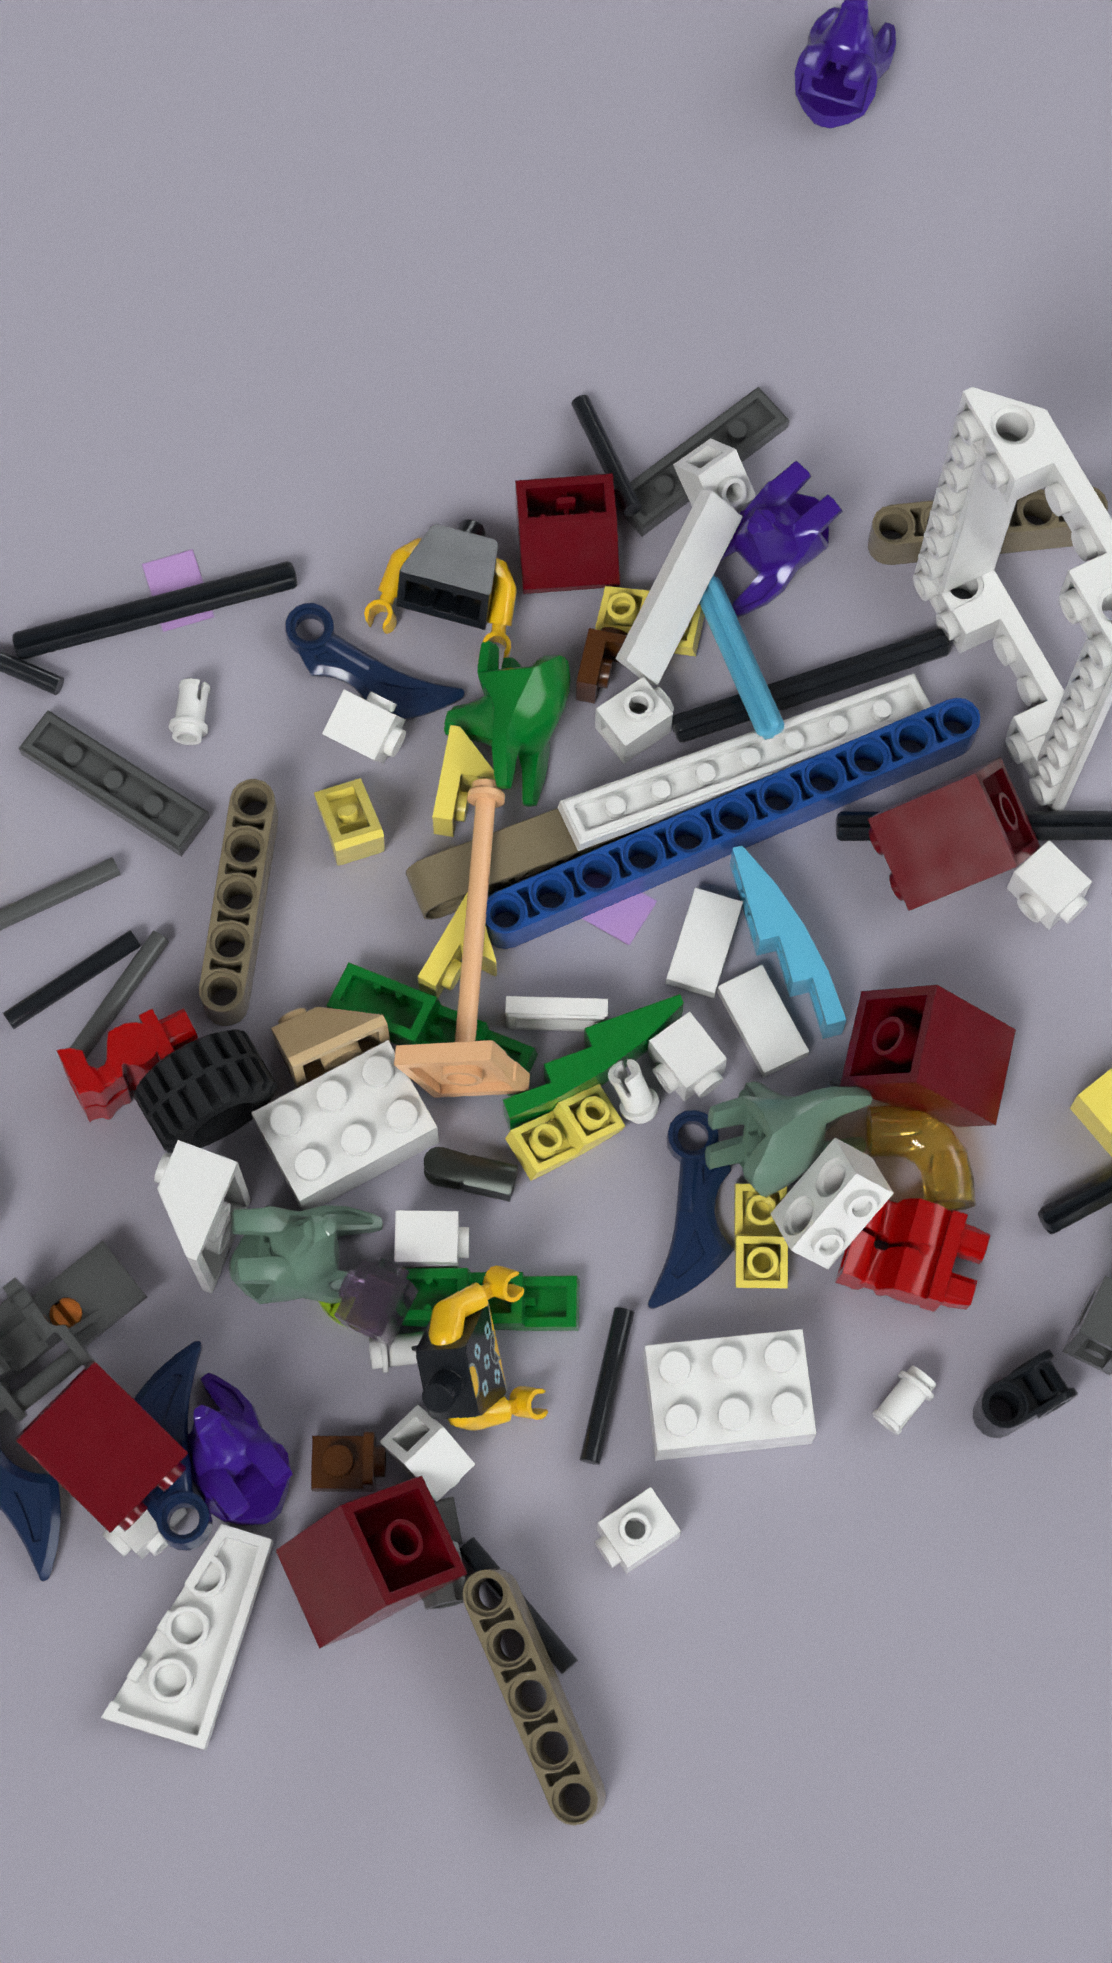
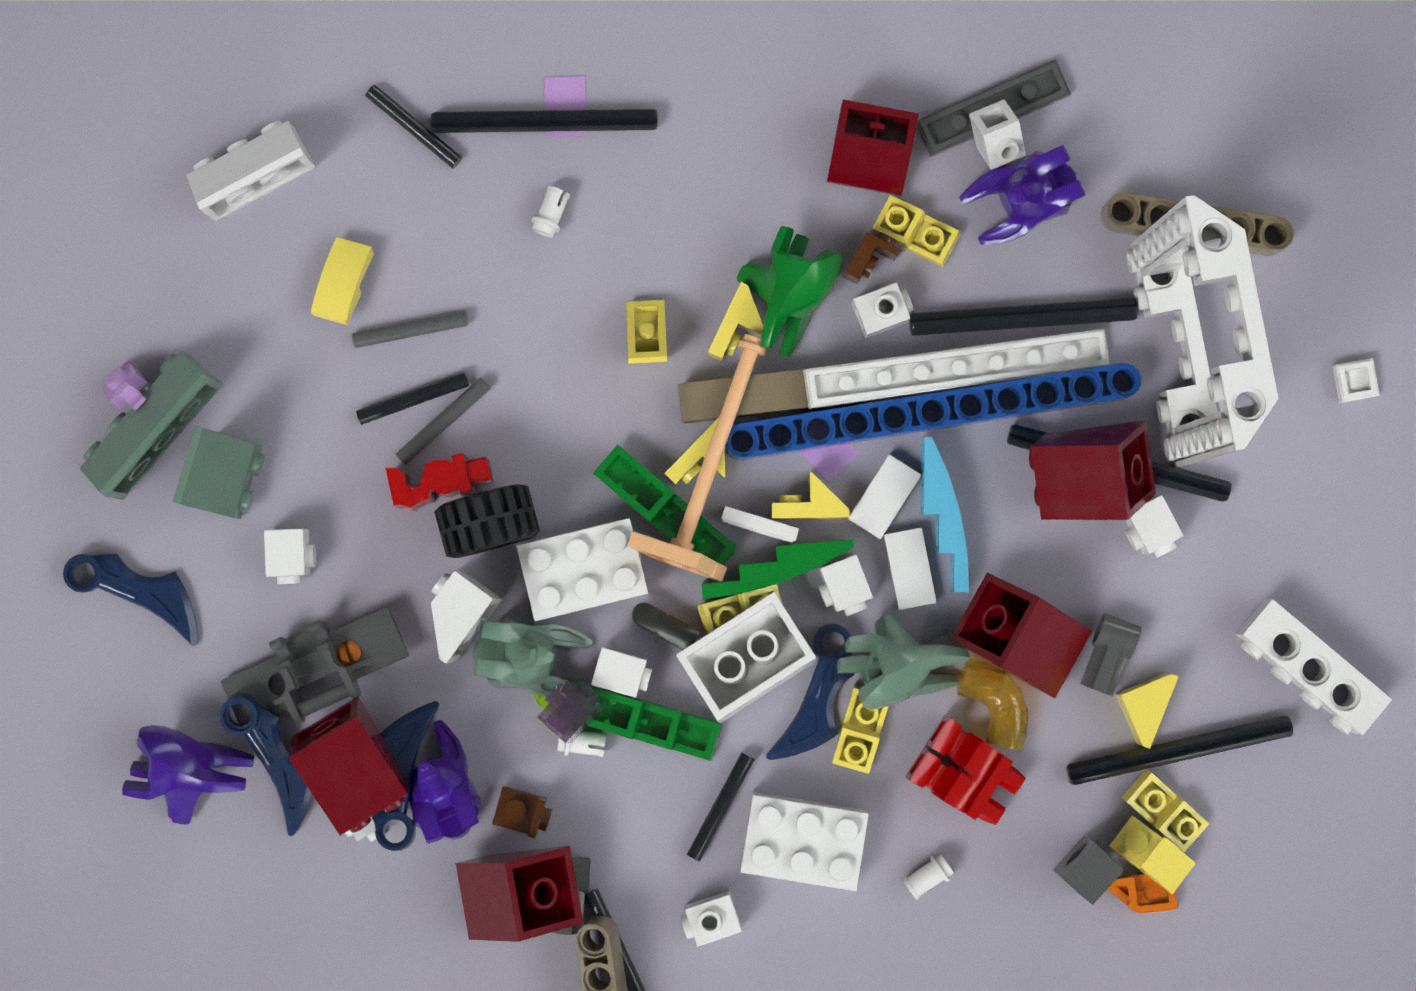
camera: 20 degrees right, 15 degrees up
dark grey tile [19,710,210,857] -> none
white wing [101,1524,274,1751] -> none
dark tan beam [199,779,279,1026] -> none
tan slope [271,1007,391,1088] -> none
dark blue piece [285,603,465,720] -> none
white brick [322,690,406,764] -> none
torso [364,519,517,658] -> none
white brick [380,1404,475,1502] -> none
torso [416,1265,548,1431] -> none
black bar [572,395,642,516] -> none
white pin [608,1059,659,1124] -> none
white tile [615,490,742,685] -> none
medium azure axle [699,575,784,740] -> none
white brick [770,1138,894,1269] -> none
black piece [973,1349,1078,1438] -> none
none -> white slope [676,592,817,723]
none -> light yellow slope [771,471,850,520]
none -> dark grey piece [1080,613,1141,696]

